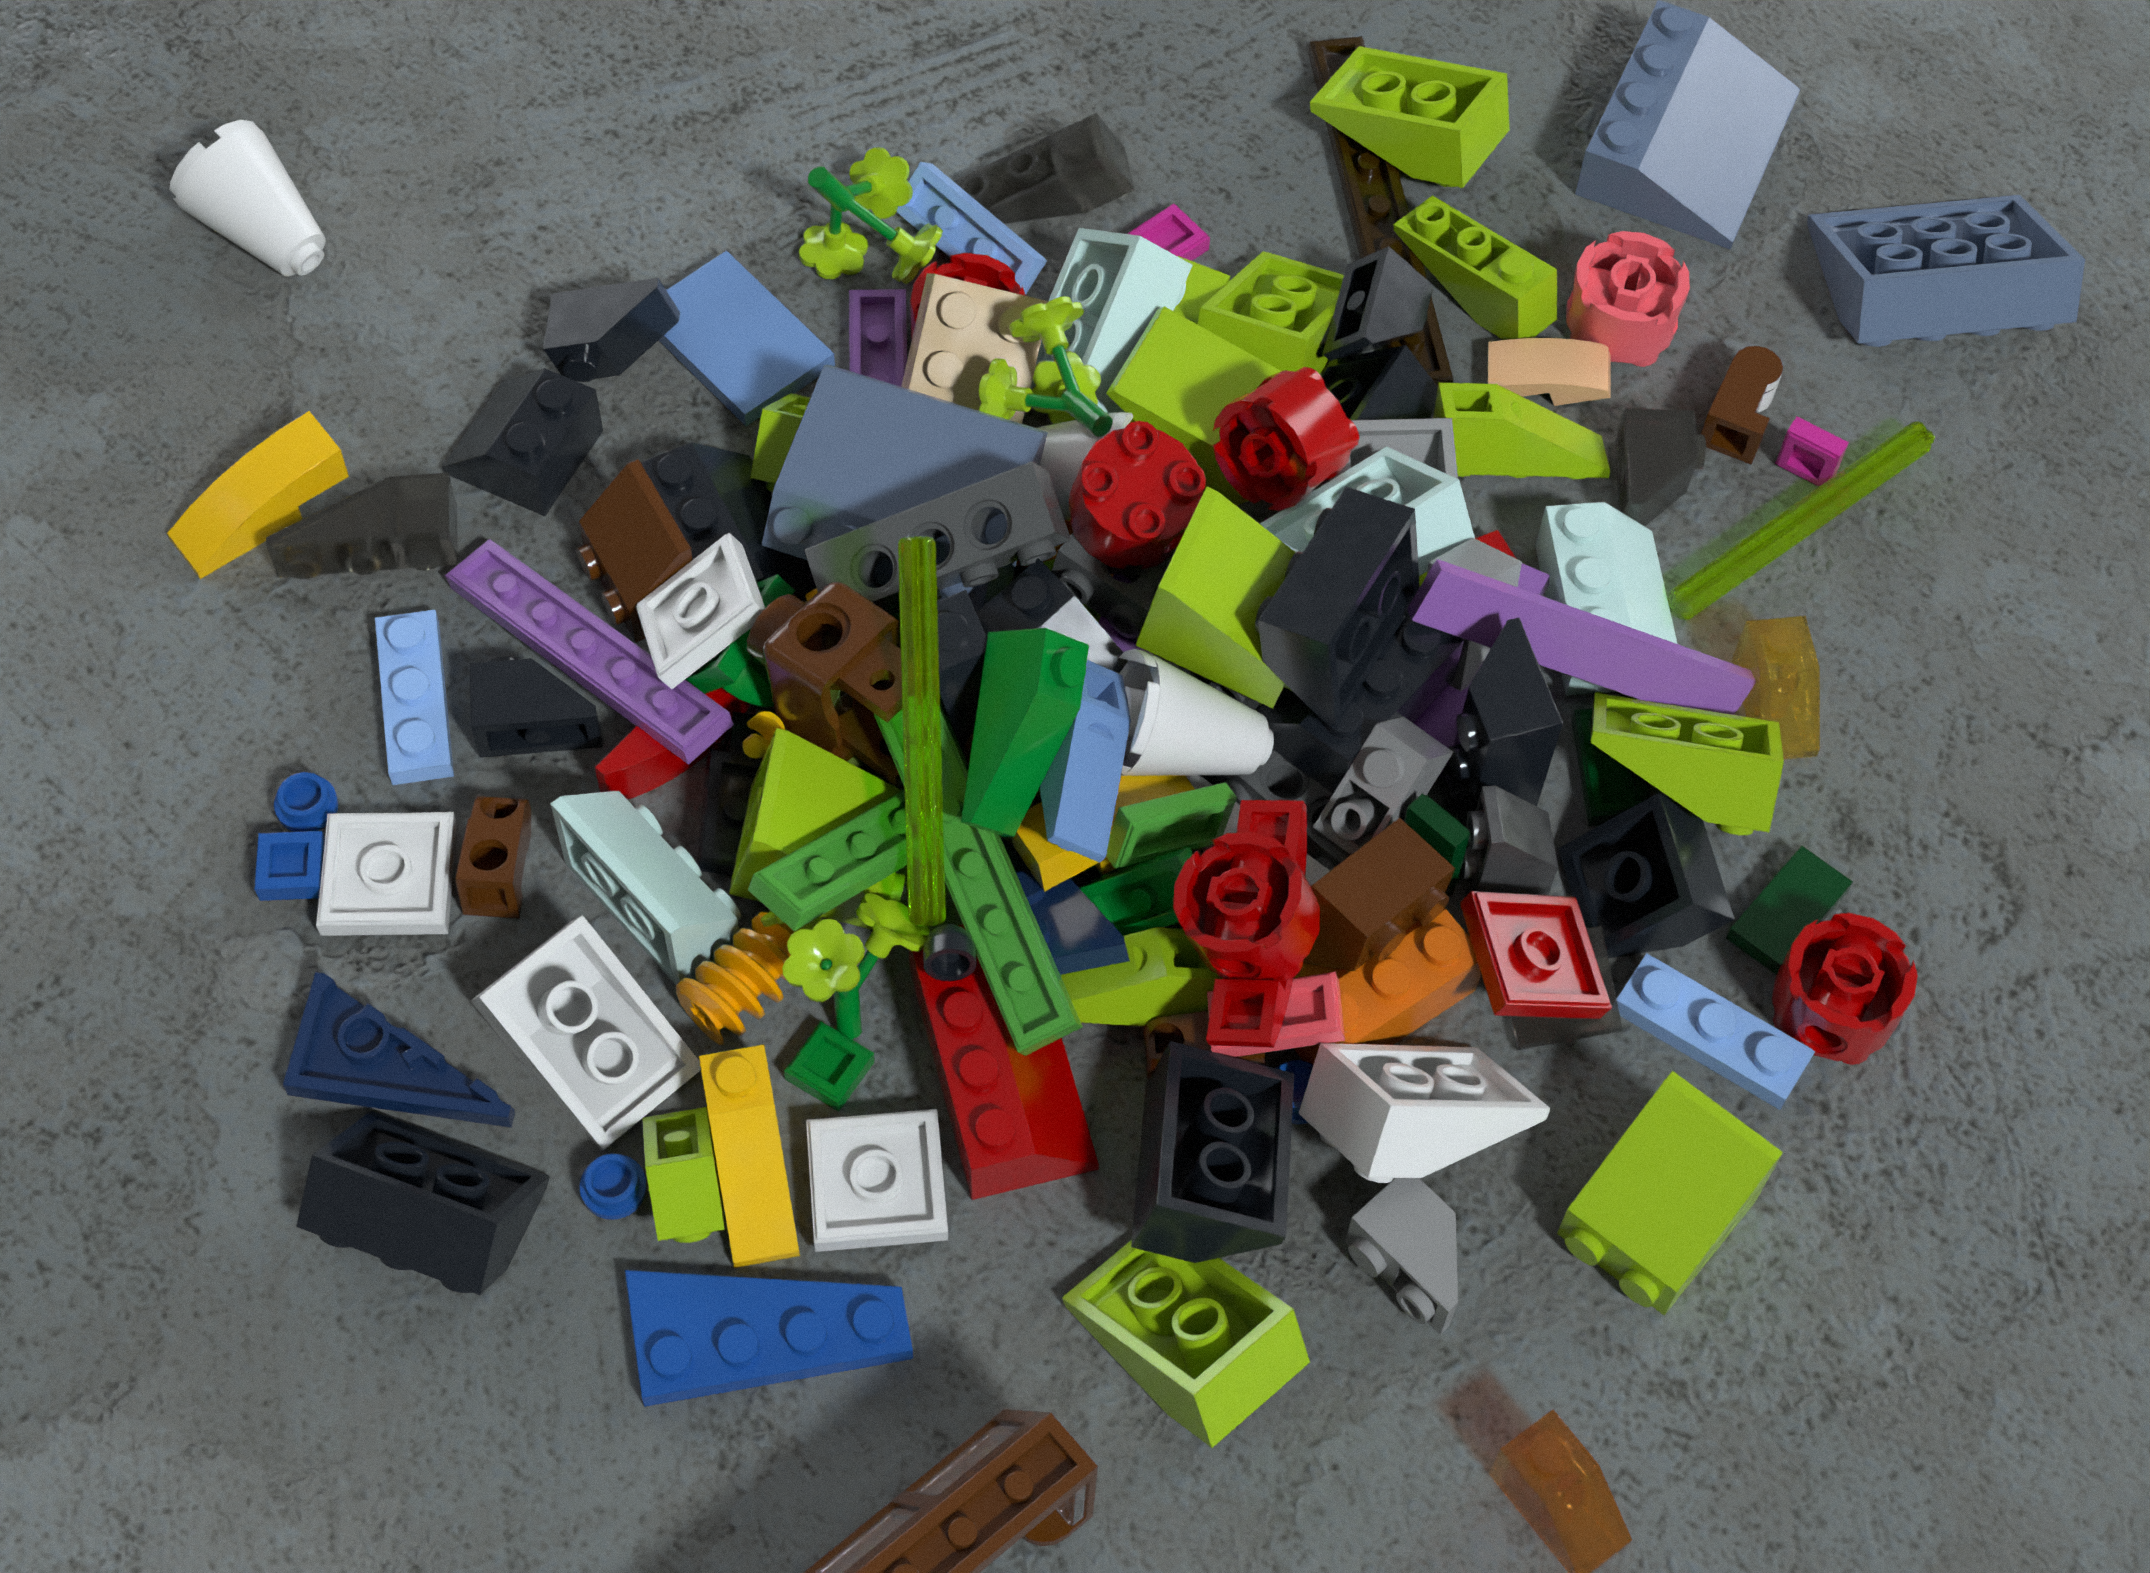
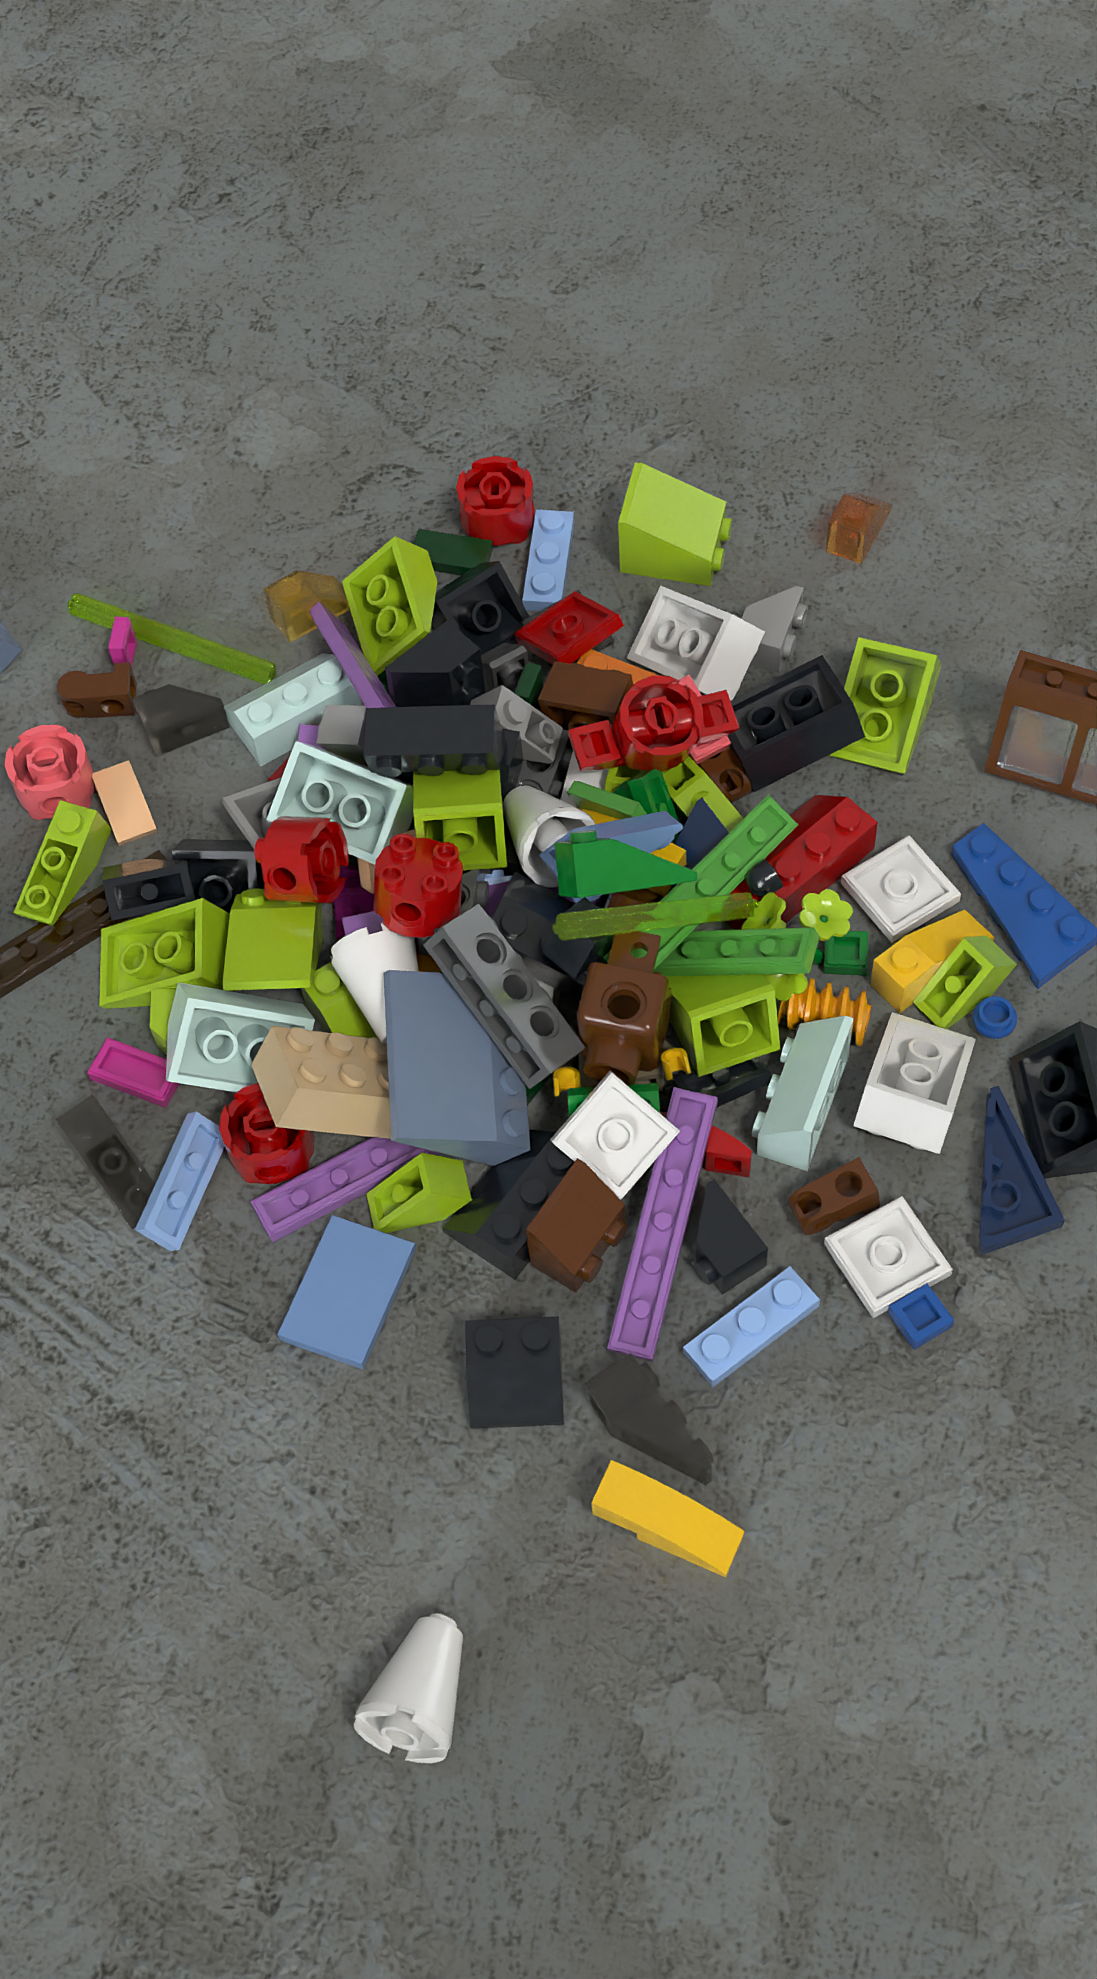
camera: 110 degrees left, 0 degrees up
blue plate [274,772,338,832] -> none
black slope [543,278,680,382] -> none
lime plant [799,147,943,284] -> none
lime plant [979,296,1113,437] -> none
lime slope [1433,383,1610,479] -> none

